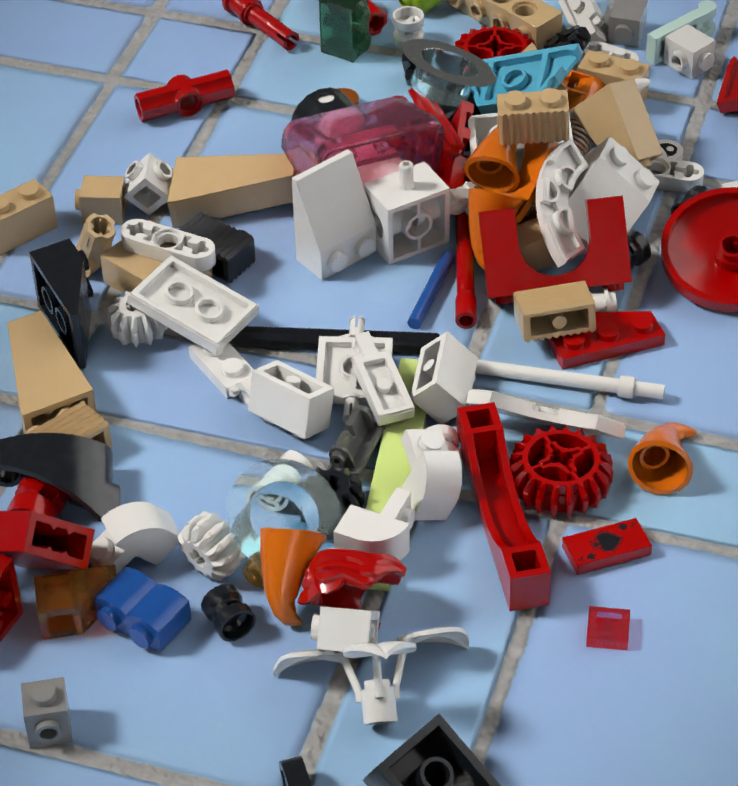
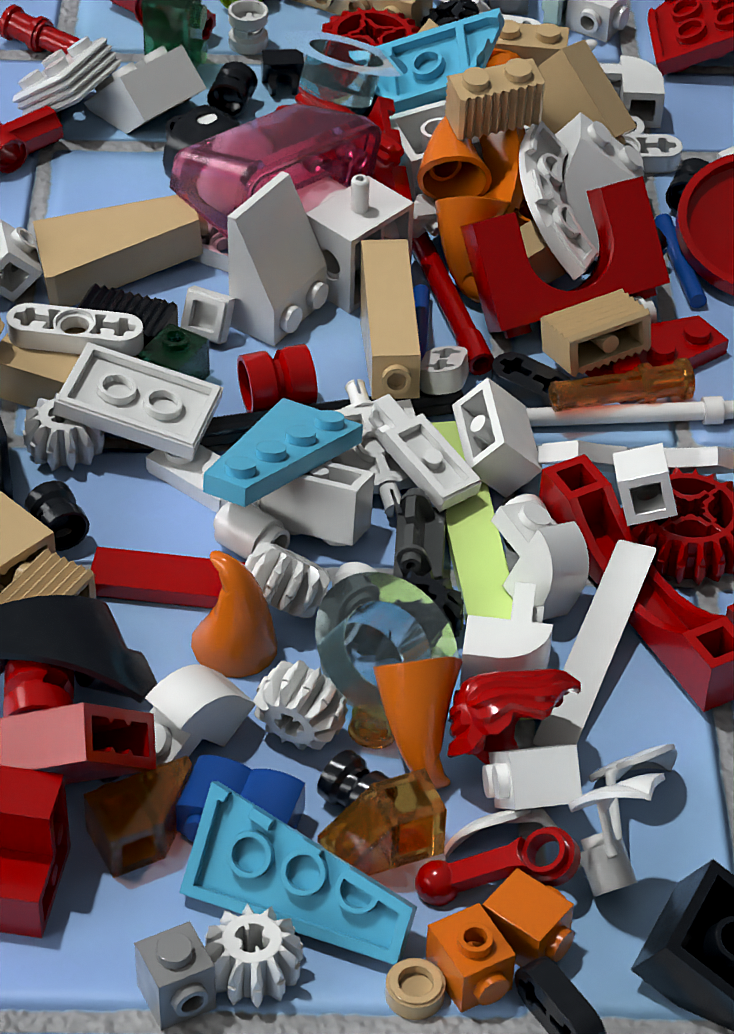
camera: 20 degrees left, 0 degrees up
none -> white brick [12,36,121,116]
none -> black wheel [24,480,90,551]
none -> white slope [84,45,207,134]
none -> red tile [91,547,246,609]
none -> clear green brick [138,323,210,381]
none -> white tile [179,285,236,344]
none -> medium azure wing [179,781,417,965]
none -> orange hat [191,550,277,678]
none -> medium azure wing [203,398,363,507]
none -> white gear [204,903,303,1009]
none -> black wheel [207,61,257,118]
none -> white brick [213,502,290,560]
none -> red wheel [237,344,318,412]
none -> white gear [244,542,331,619]
none -> clear orange slope [318,768,447,876]
none -> tan slope [360,239,421,399]
none -> tan tile [385,958,446,1020]
none -> red piece [415,826,581,906]
none -> white beam [420,346,469,395]
none -> orange brick [425,903,516,1013]
none -> orange brick [482,868,575,967]
none -> black beam [491,352,573,408]
none -> white sticker [533,540,656,746]
none -> clear orange pin [549,358,695,412]
none -> white brick [599,55,665,128]
none -> white brick [612,443,678,526]
none -> blue bar [655,213,707,309]

